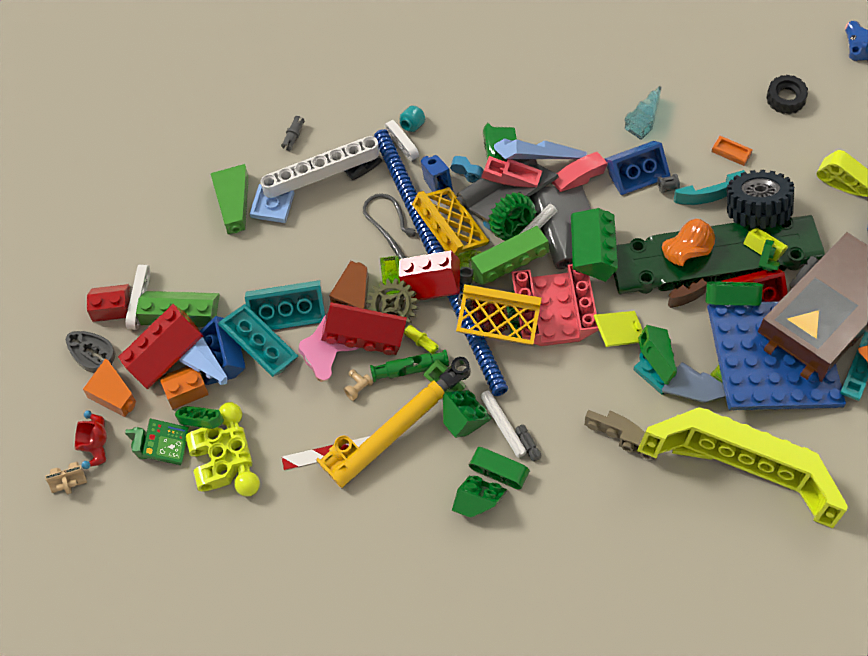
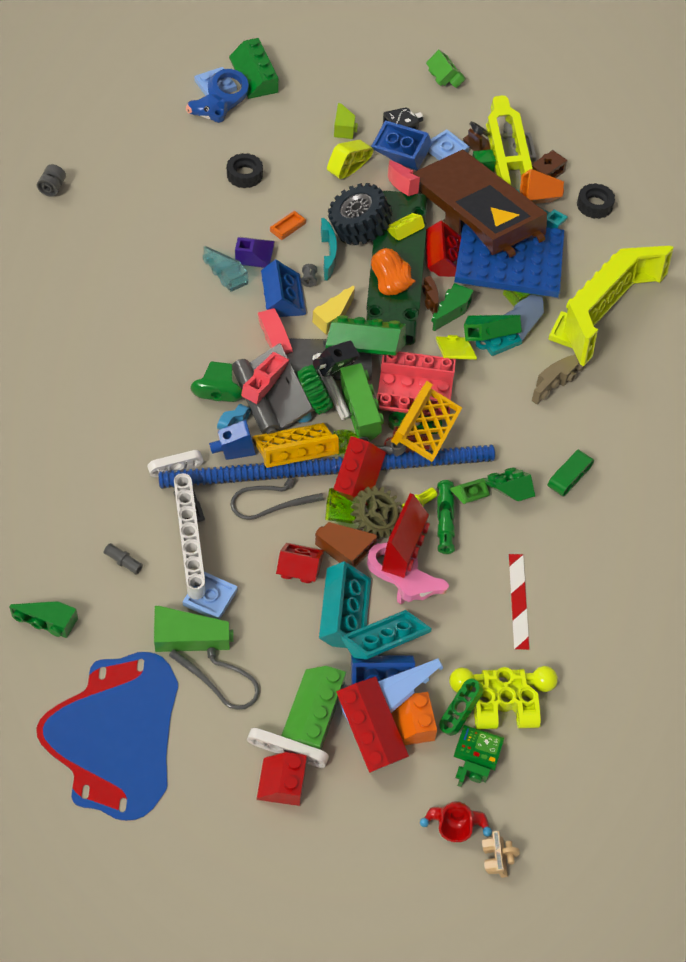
camera: 85 degrees left, 5 degrees down
dark grey piece [65,331,115,373] -> none
orange slope [83,359,136,417] -> none
yellow piece [316,356,471,488] -> none
tan piece [344,369,373,401] -> none
teal head [399,105,426,132] -> none
green slope [452,475,507,518] -> none
white axle [481,390,526,458] -> none
light blue wedge [494,139,587,159] -> none
dark grey axle [516,424,541,461] -> none
green beam [705,282,763,306] -> none
green bracket [759,240,780,271] -> none
dark grey axle [789,256,819,288] -> none
none -> green slope [9,601,78,638]
none -> blue piece [36,652,178,821]
none -> dark grey piece [169,648,259,710]
none -> dark purple slope [235,237,275,268]
none -> red slope [276,543,324,583]
none -> light yellow slope [312,286,355,335]
none -> black torso [313,340,360,377]
none -> coral slope [388,160,420,196]
none -> green slope [431,283,474,331]

